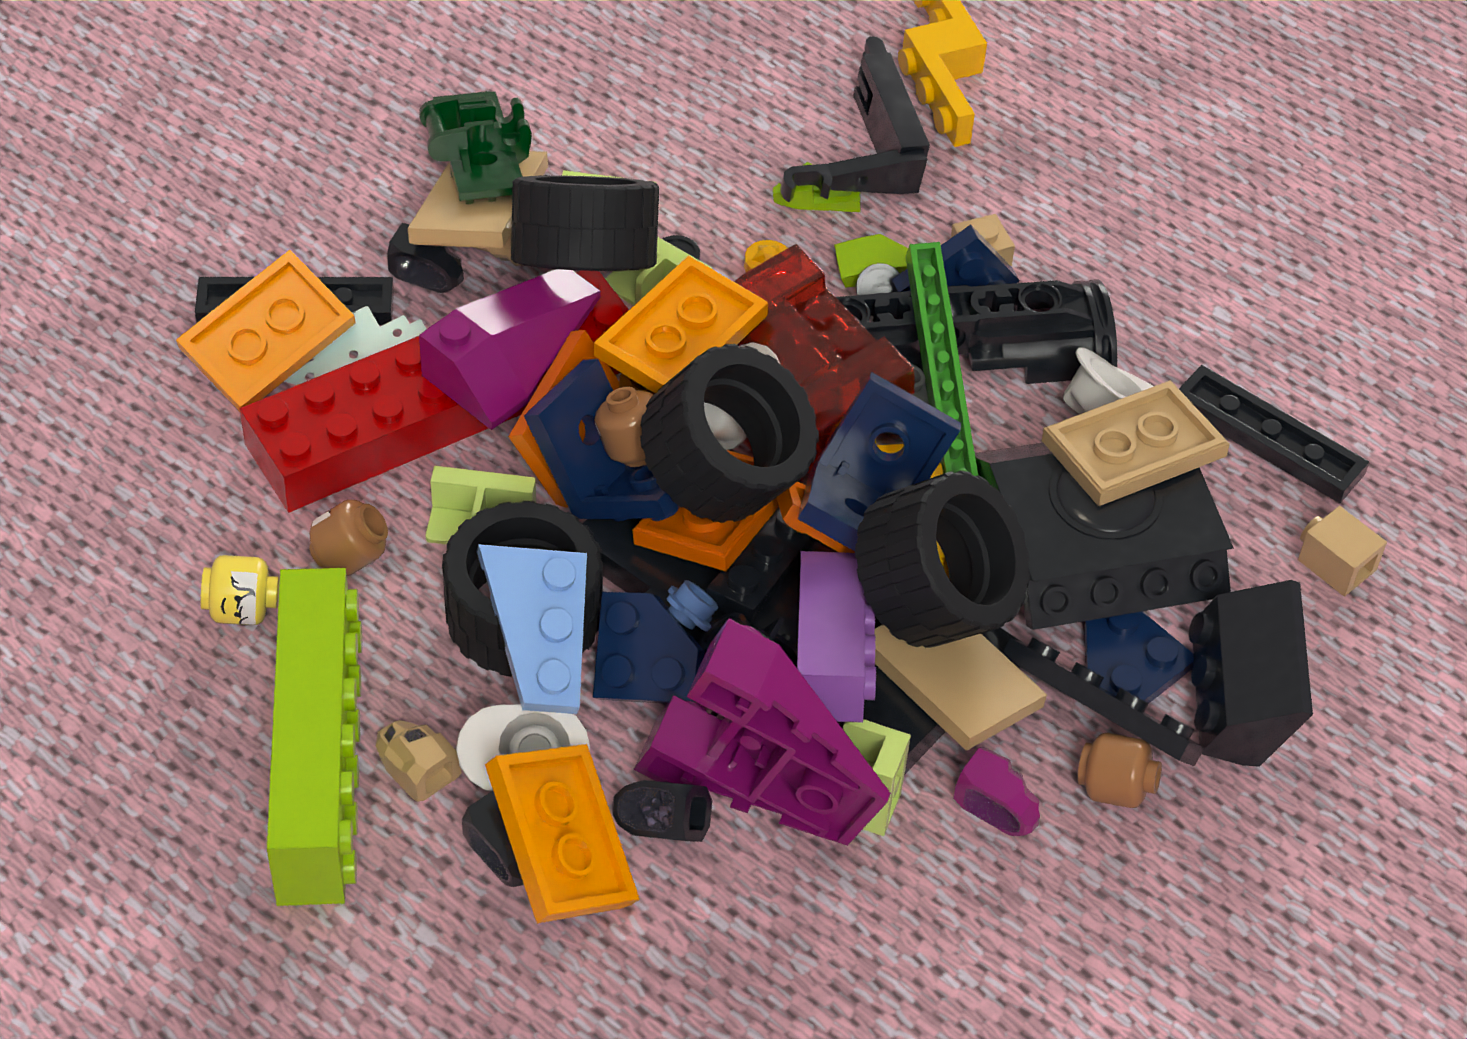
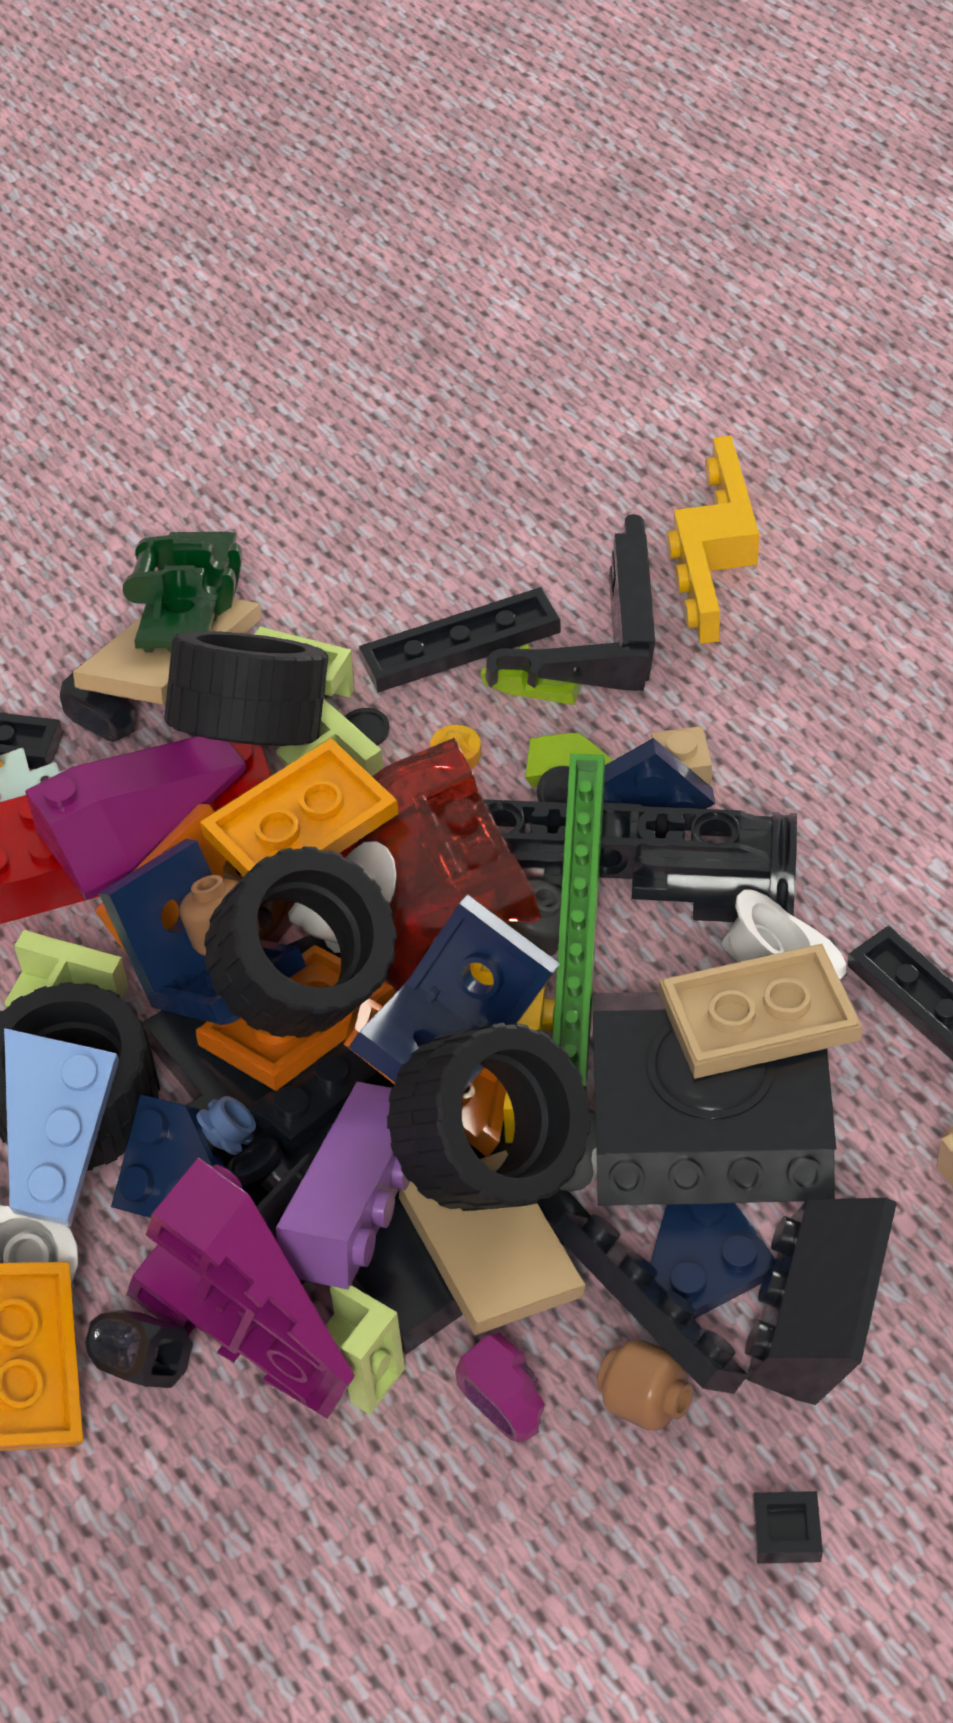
camera: 20 degrees right, 0 degrees up
none -> black plate [359,587,561,693]
none -> black plate [752,1491,823,1564]

